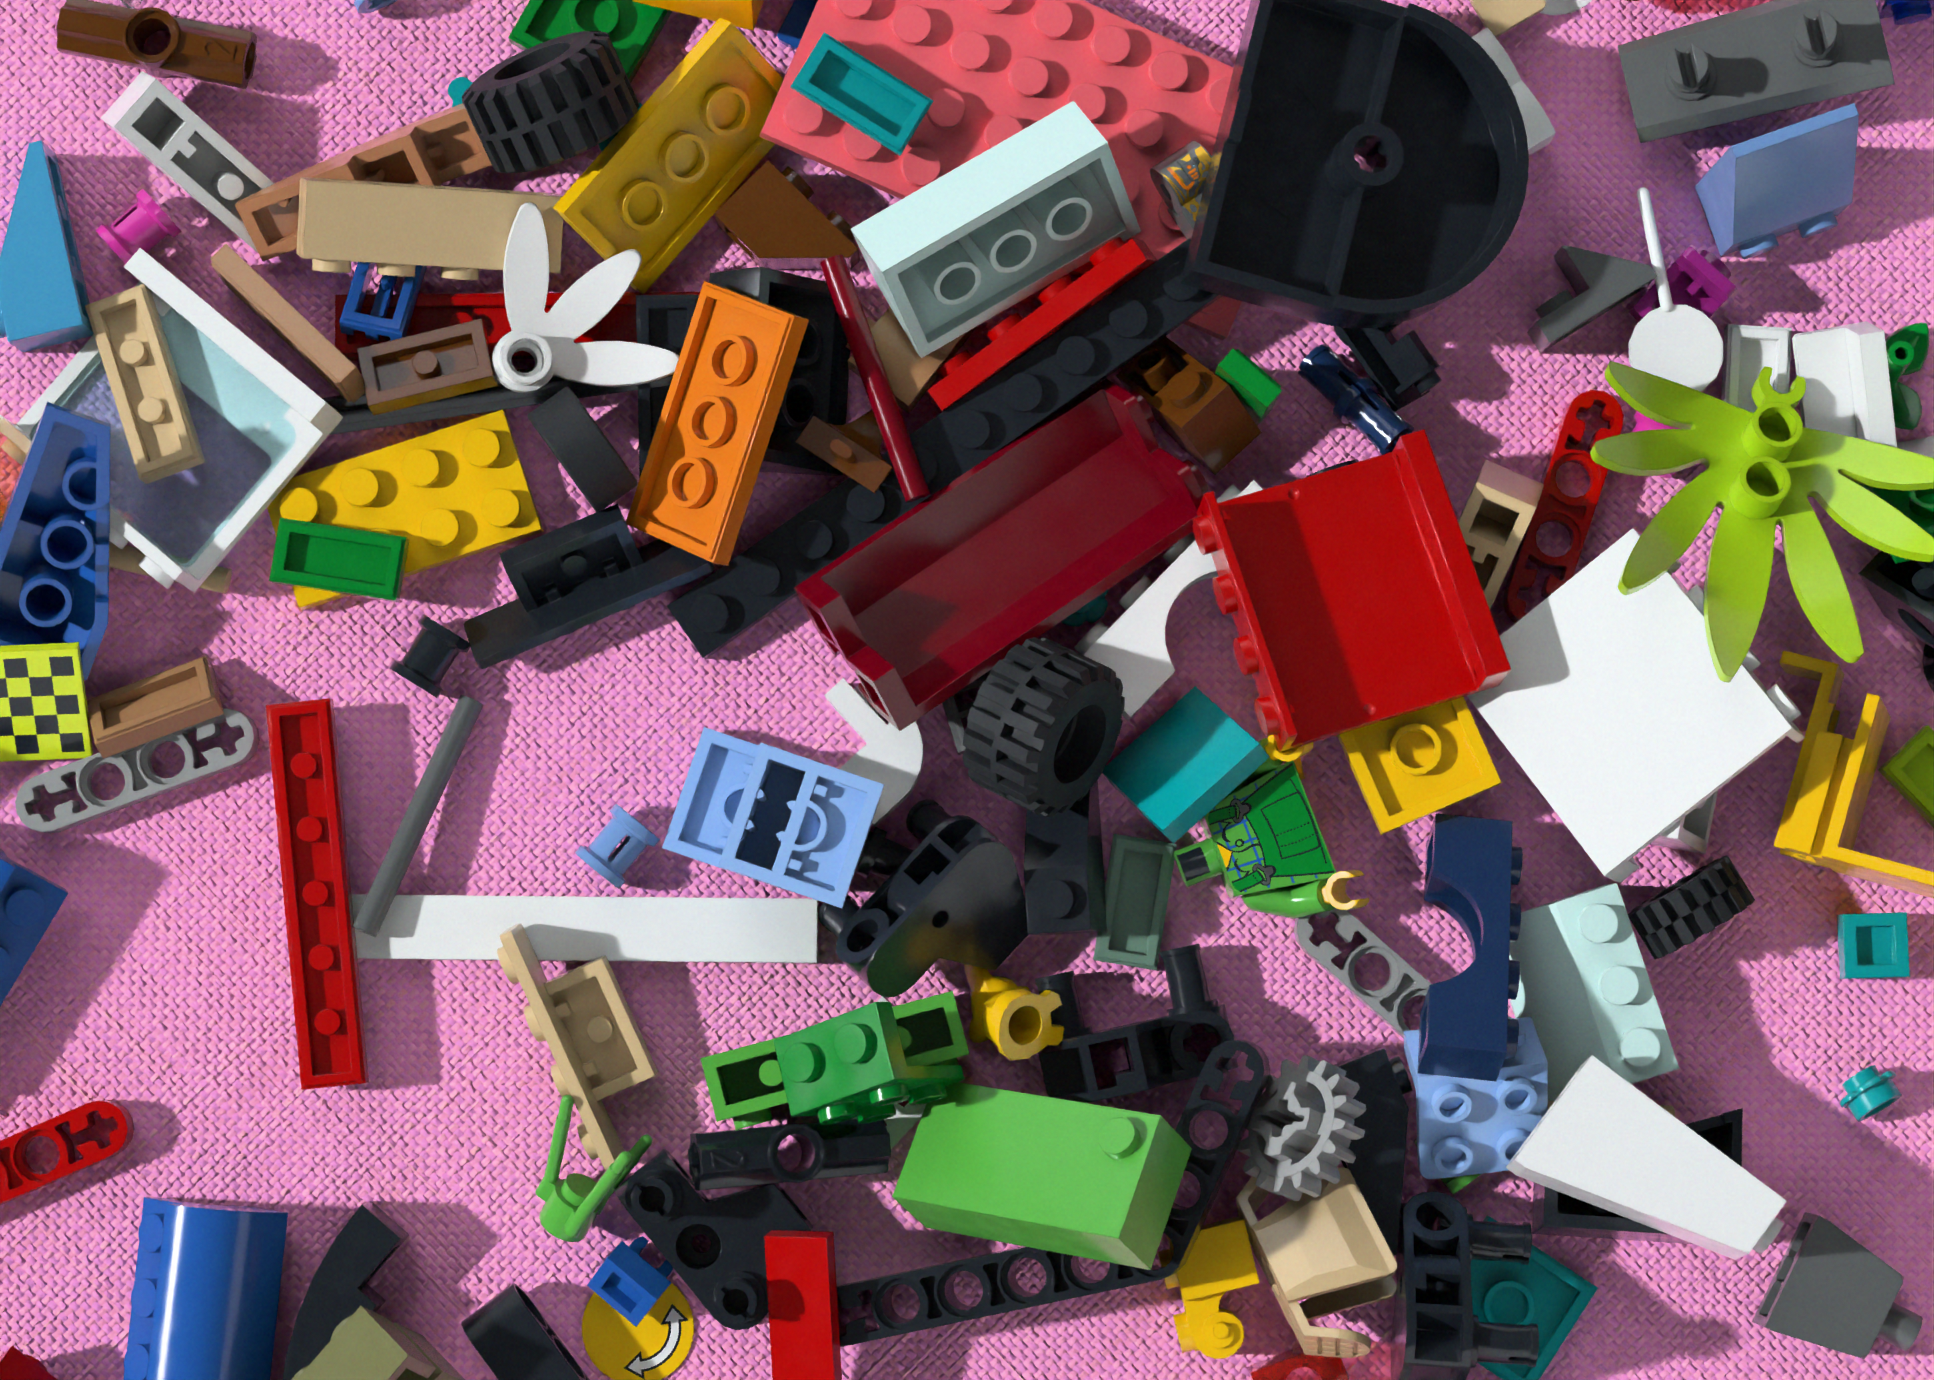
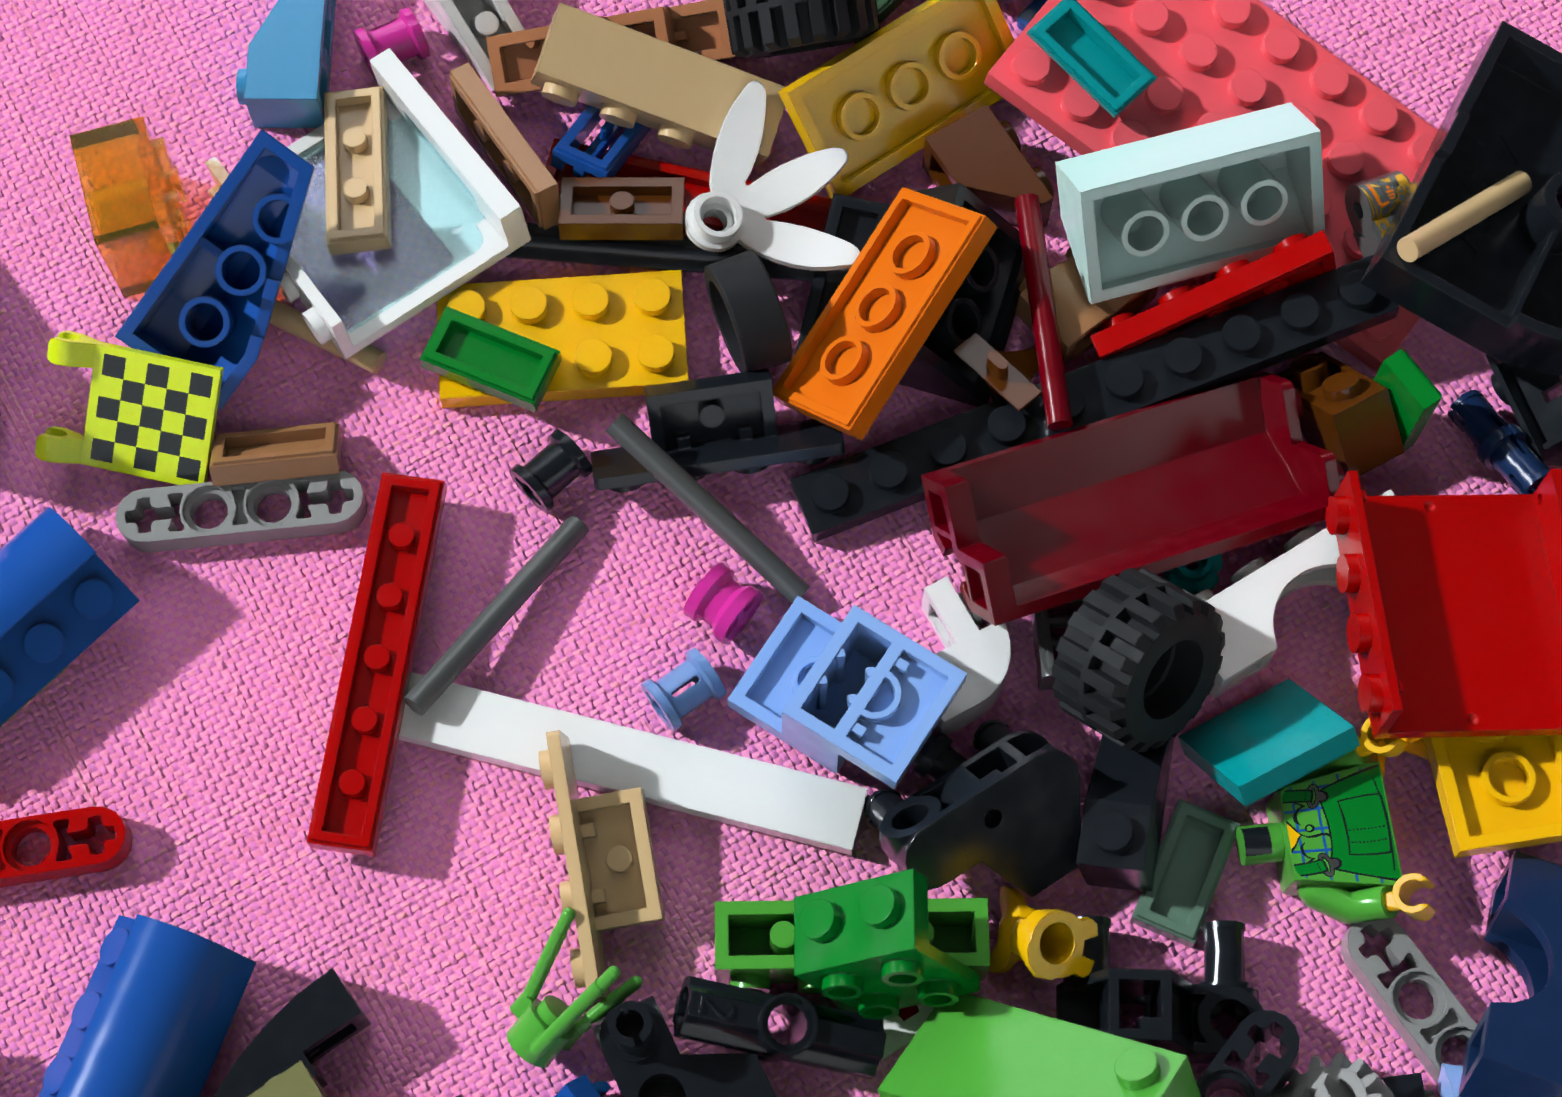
camera: 15 degrees right, 15 degrees down
none -> dark grey bar [605,413,810,604]
none -> dark pink wheel [683,563,763,644]
none -> tan bar [1397,171,1532,262]

